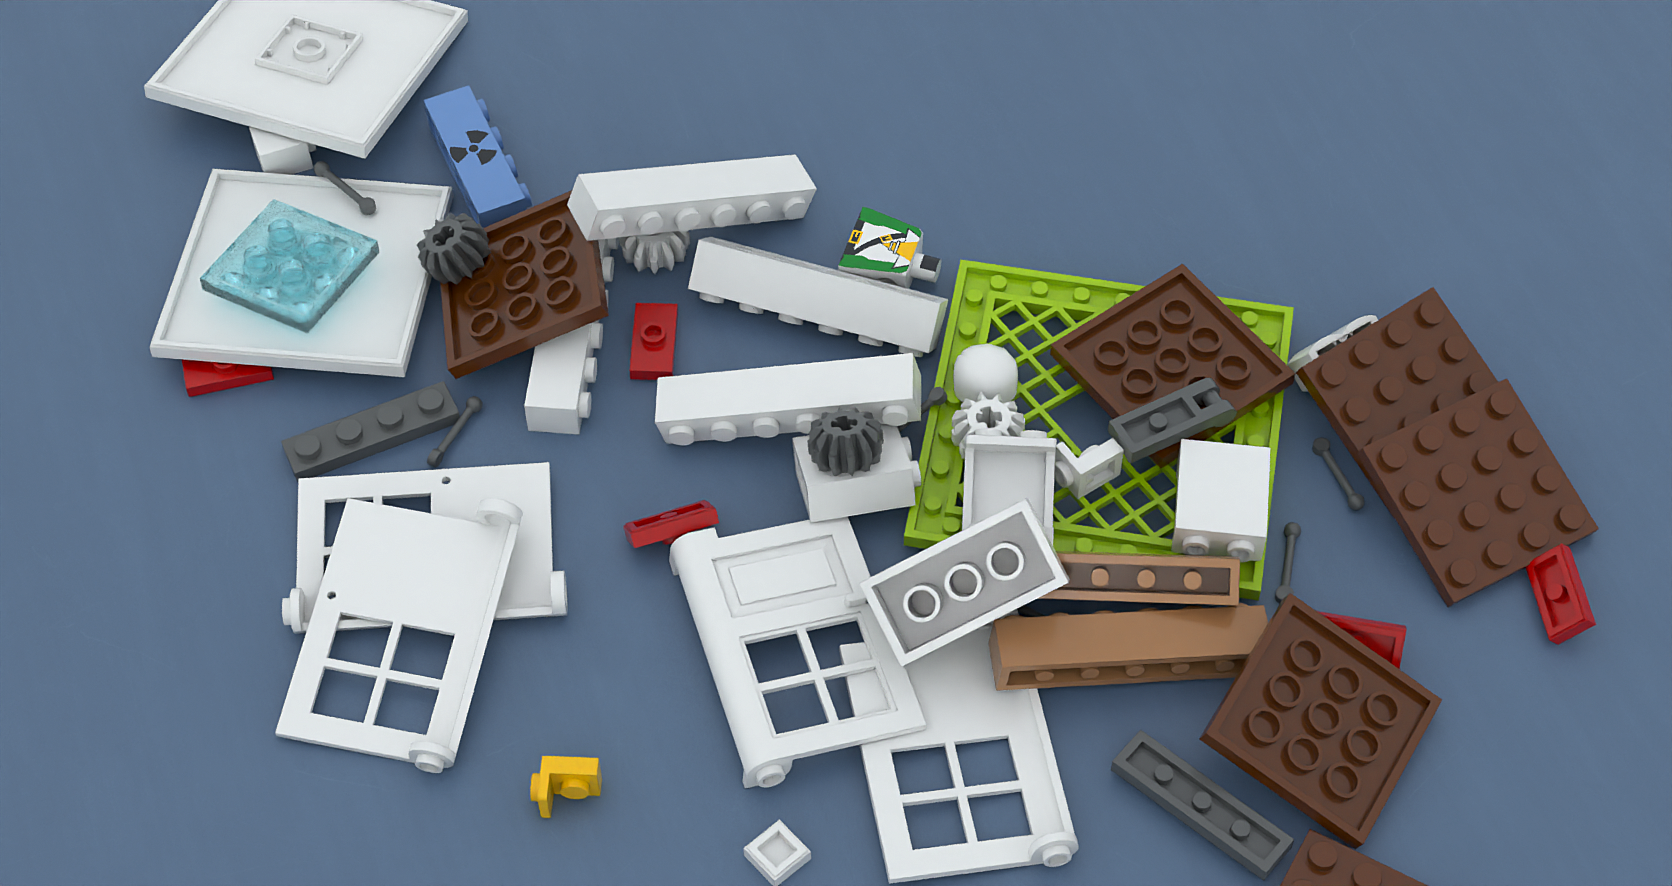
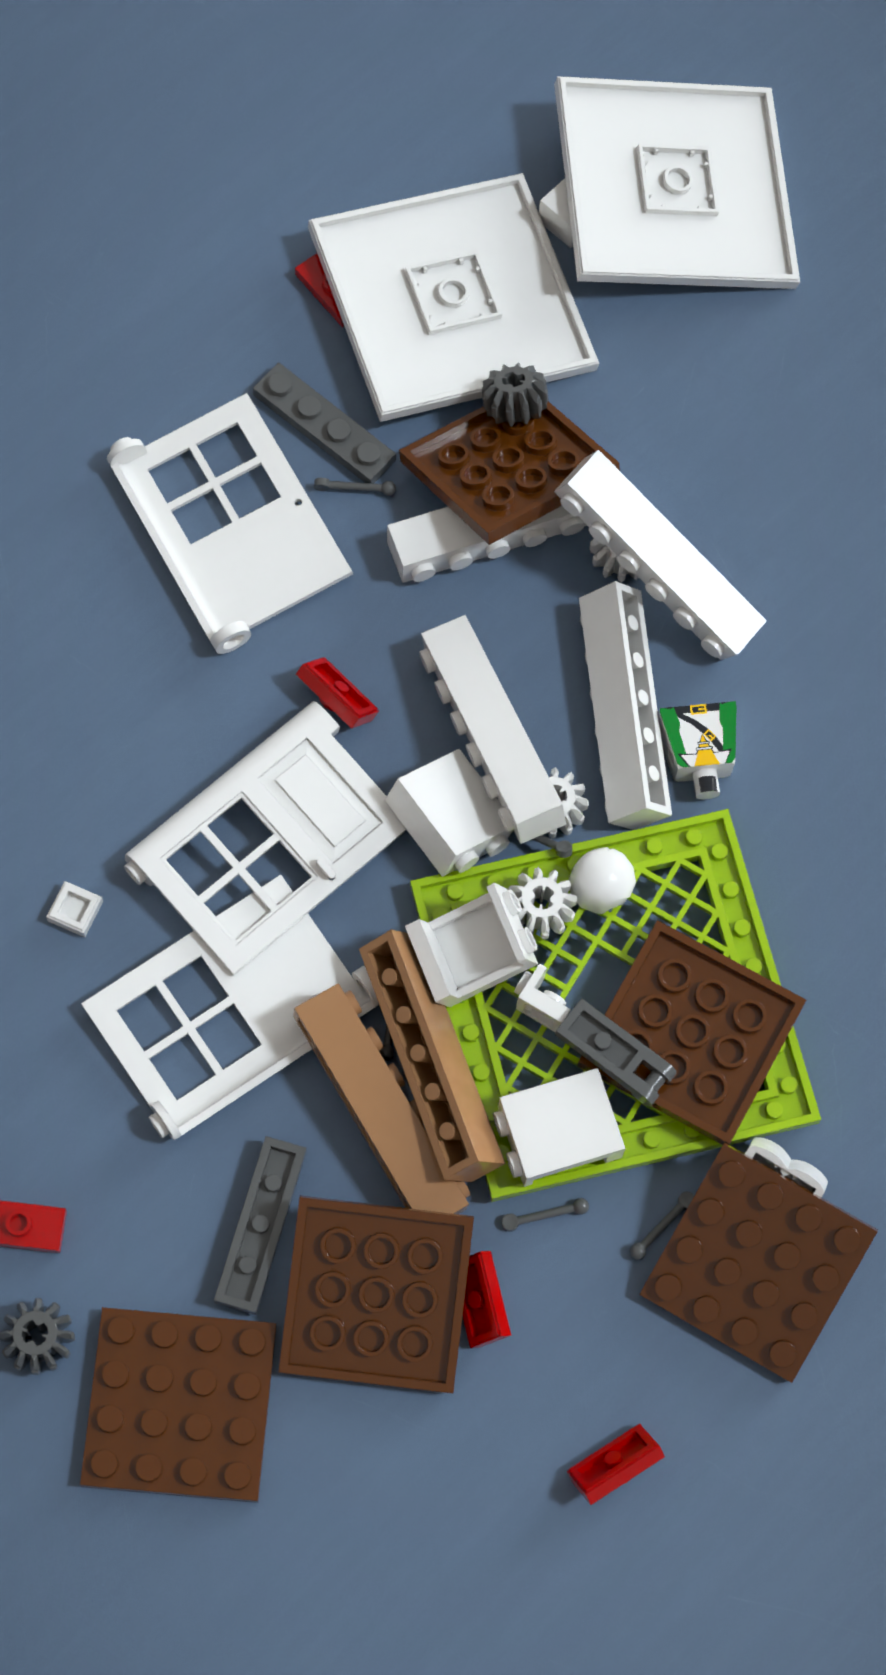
camera: 60 degrees right, 15 degrees up
clear light blue plate [200,199,379,334] -> none
white door [275,498,523,773] -> none
dark grey hinge [314,161,376,215] -> none
medium blue brick [424,85,532,228] -> none
yellow bracket [530,756,602,818] -> none
red plate [629,303,678,380] -> none
dark grey gear [807,408,884,476] -> none
white brick [859,498,1070,667] -> none
reddish brown plate [1357,378,1599,607] -> none

